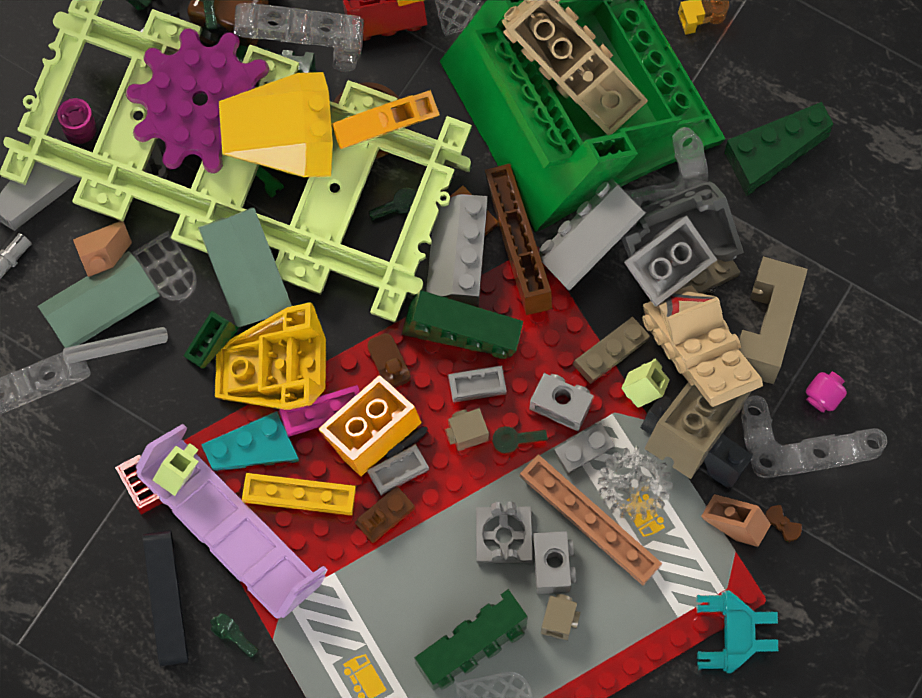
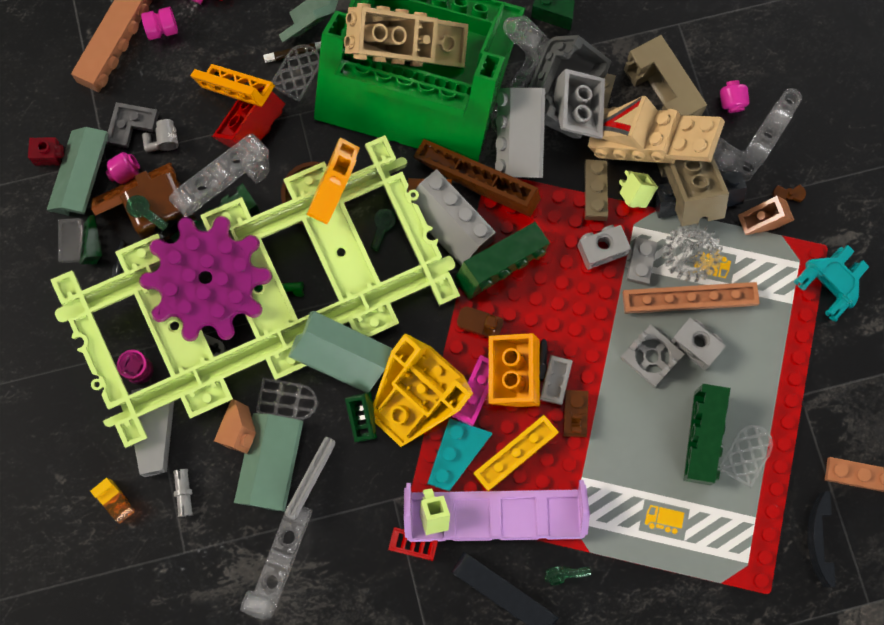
camera: 45 degrees left, 5 degrees up
yellow wedge [219,72,333,178] -> none
dark tan brick [445,408,489,451] -> none
light grey plate [448,366,507,403] -> none
clear green plate [492,426,547,453] -> none
dark tan brick [541,594,581,641] -> none

